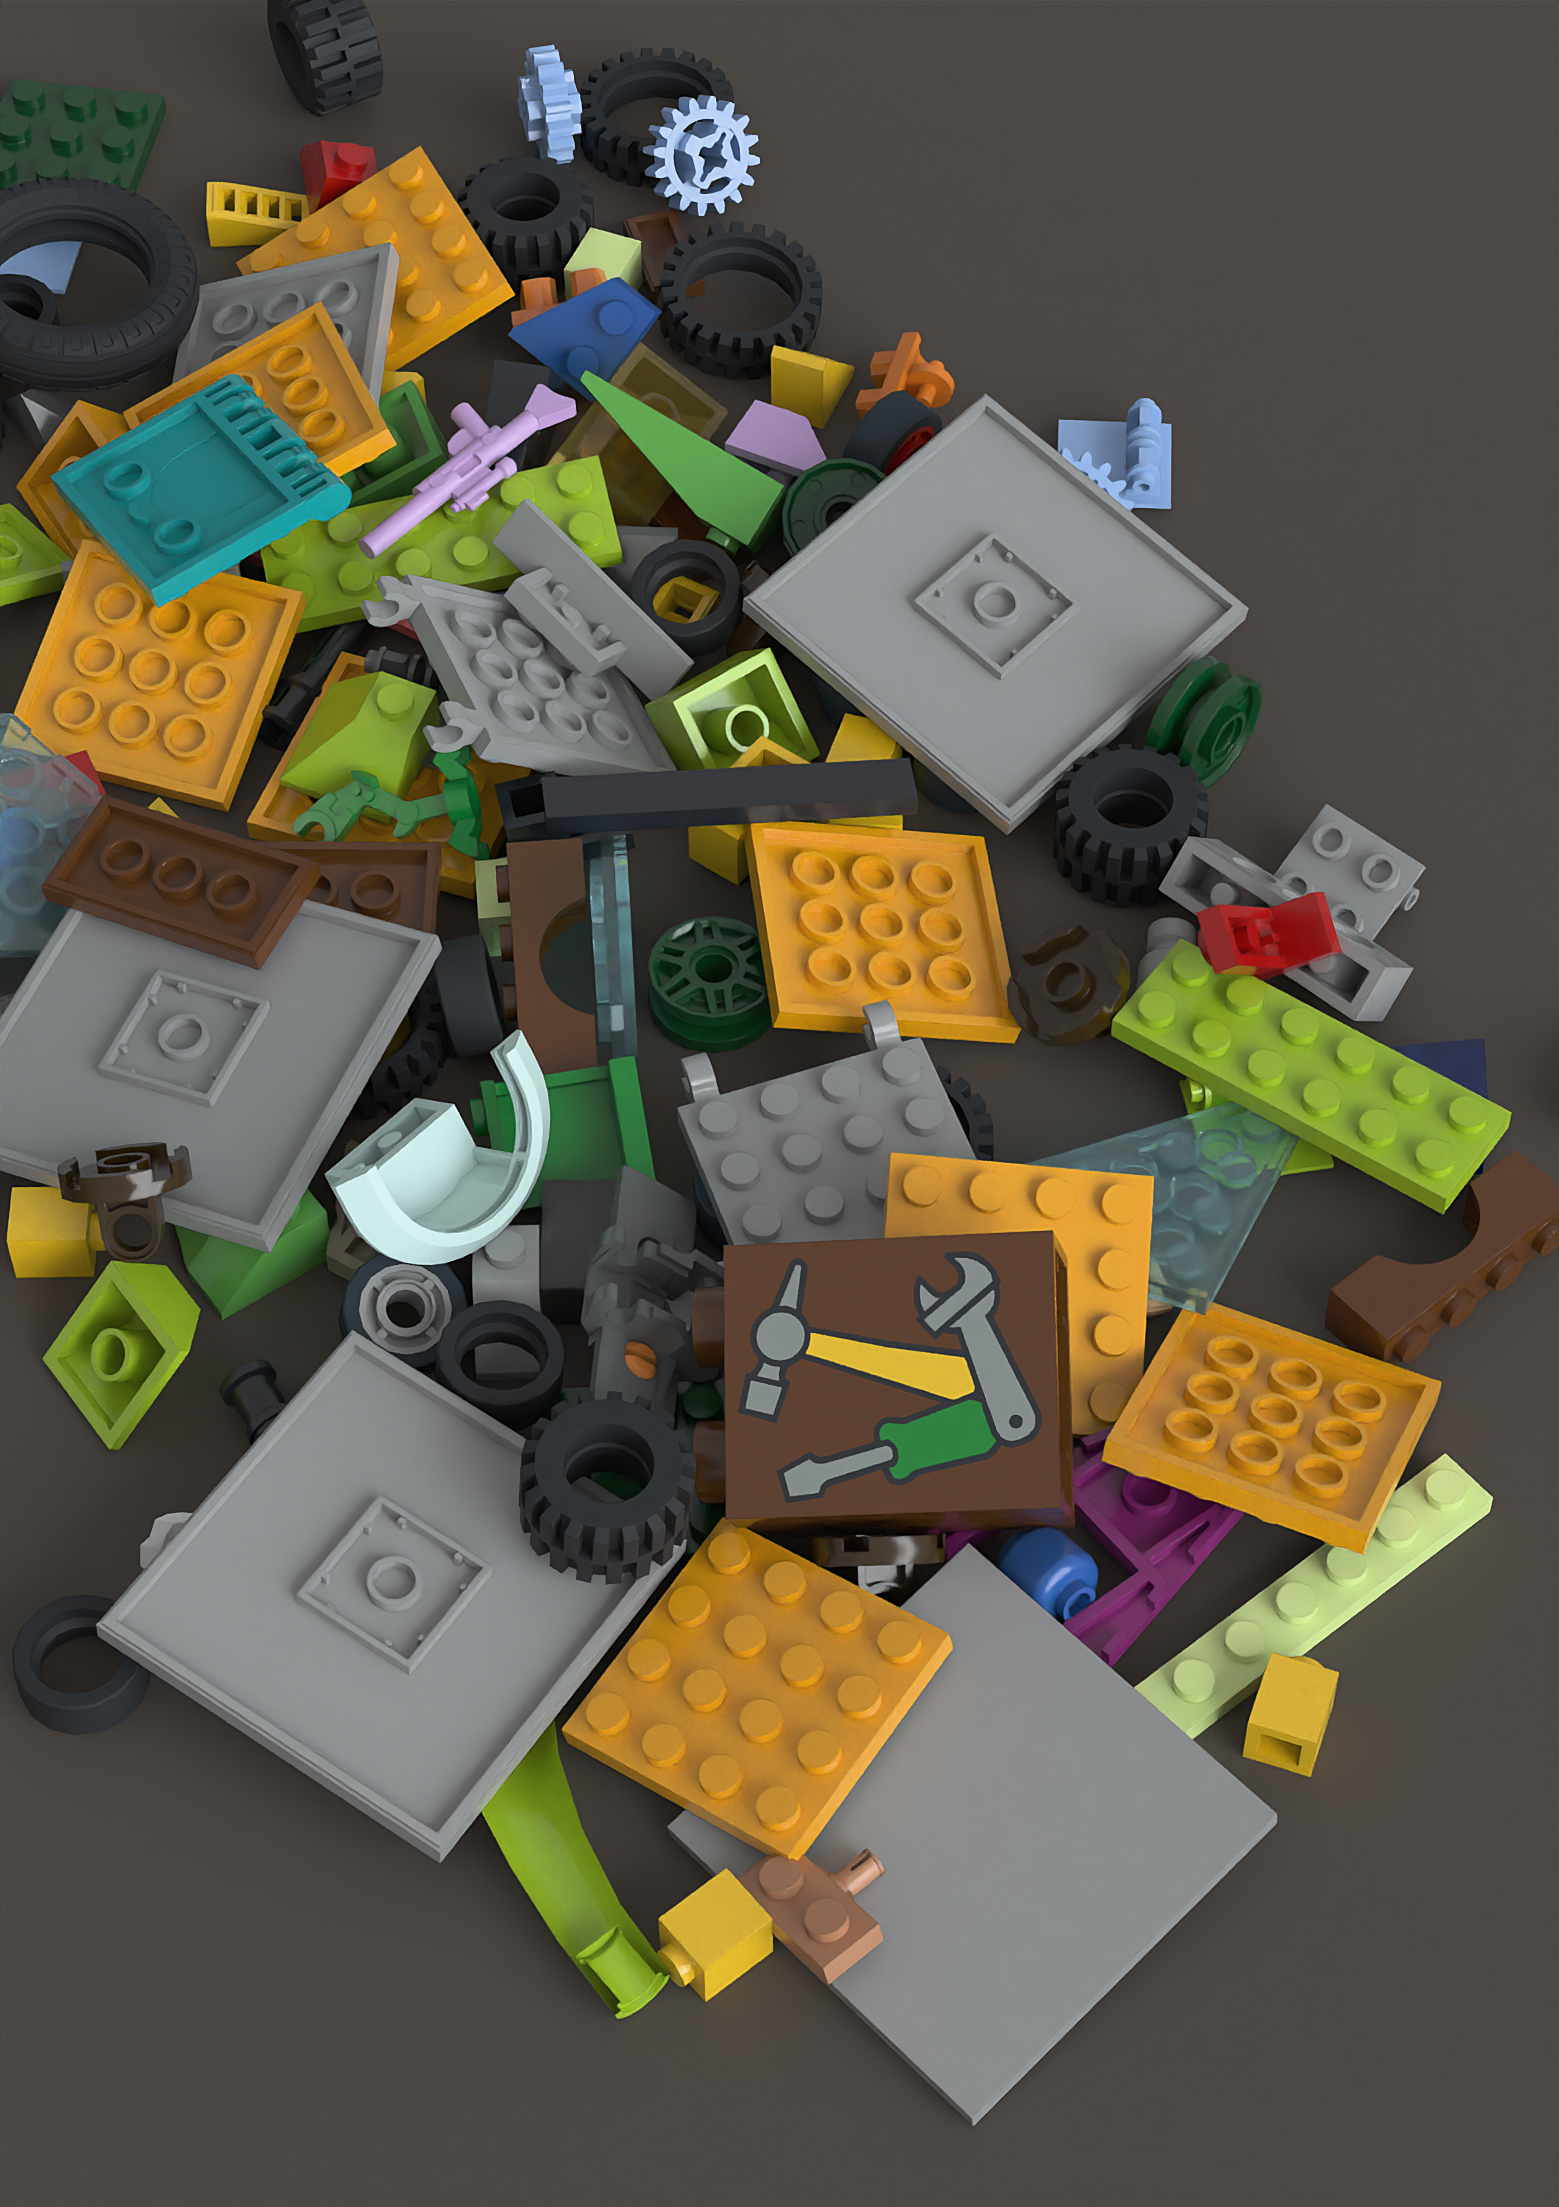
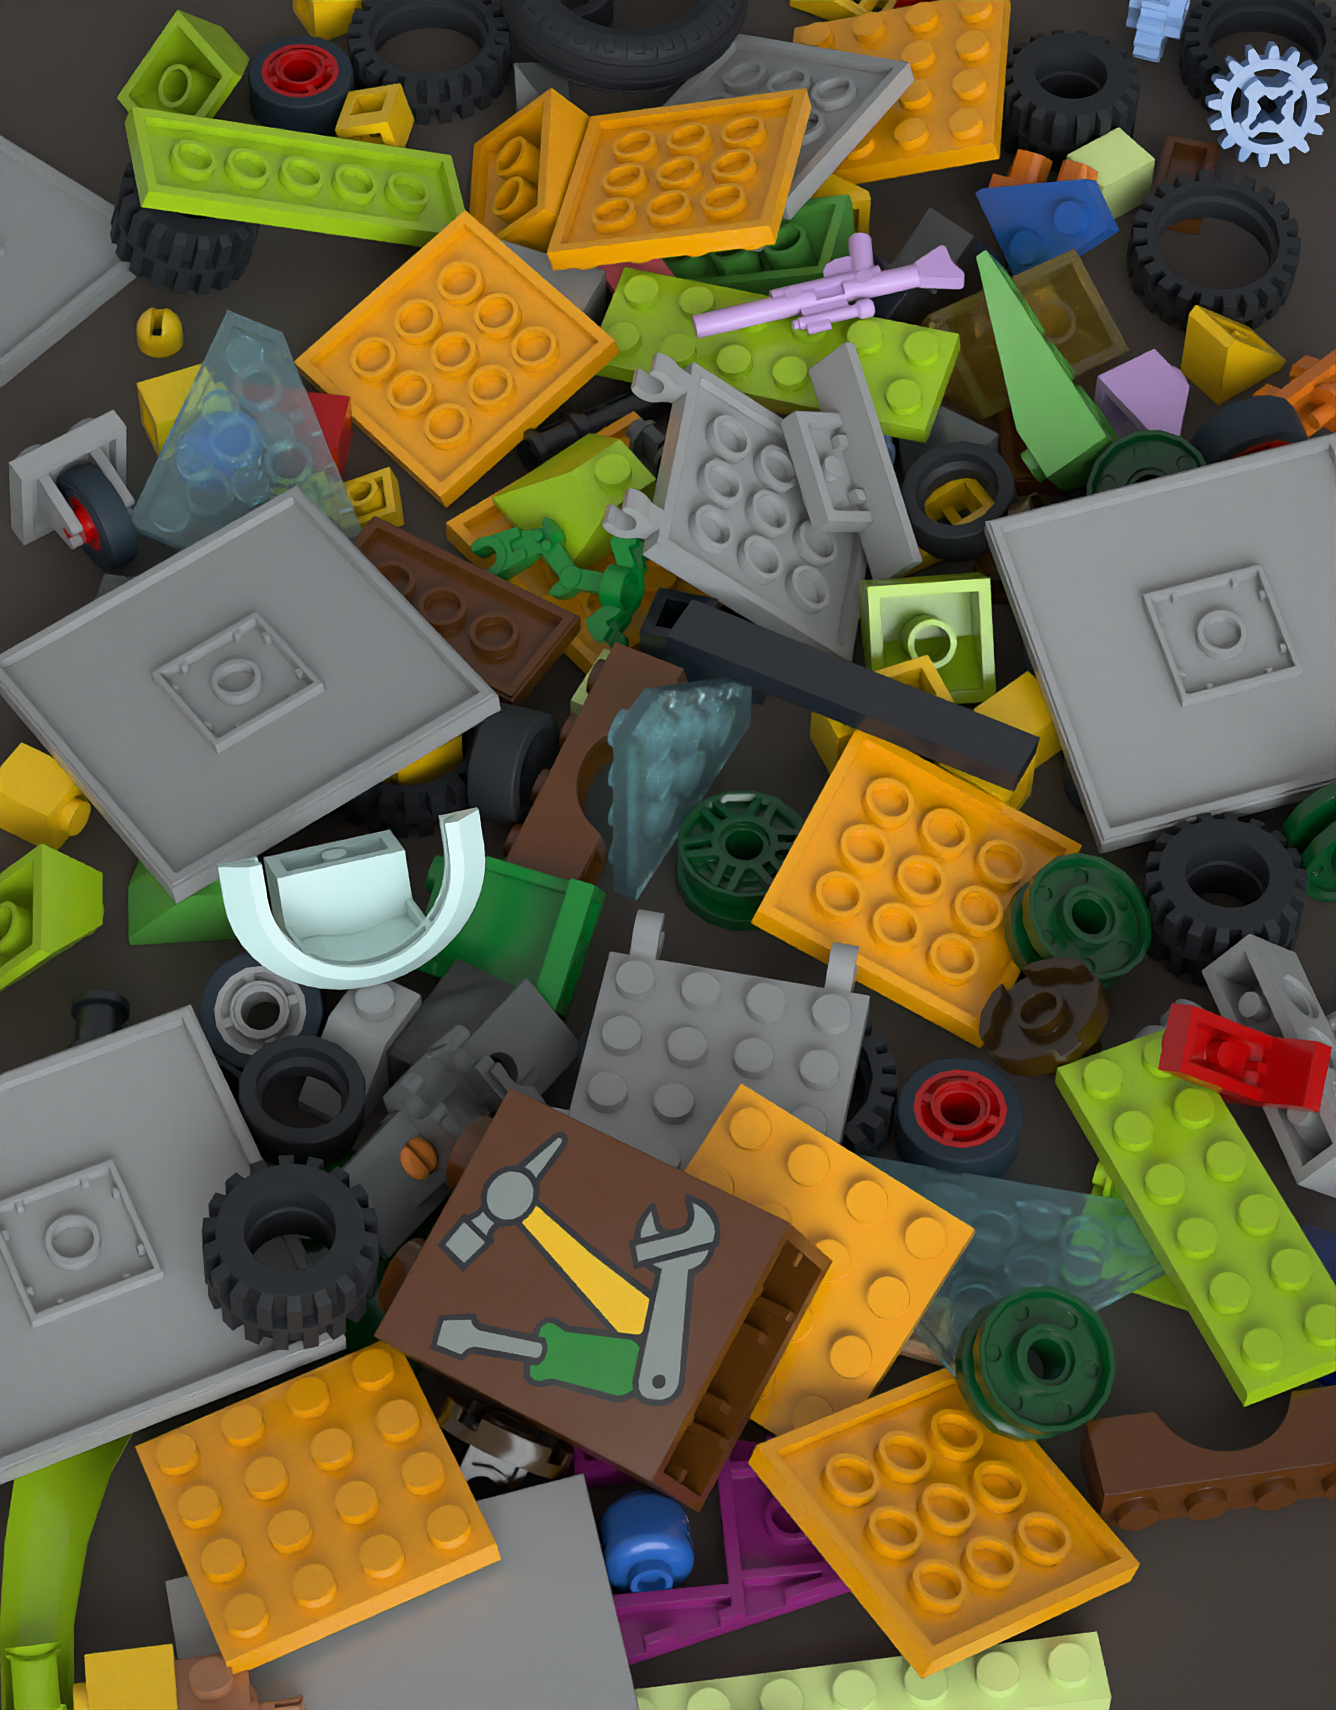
camera: 30 degrees right, 0 degrees up
reddish brown tile [41,794,321,971] -> none
teal hinge [50,374,352,608] -> none
dark brown tile [57,1142,193,1263] -> none
none -> wheel [894,1057,1024,1190]
none -> dark green wheel [955,1286,1116,1442]
none -> dark green wheel [1005,853,1151,991]

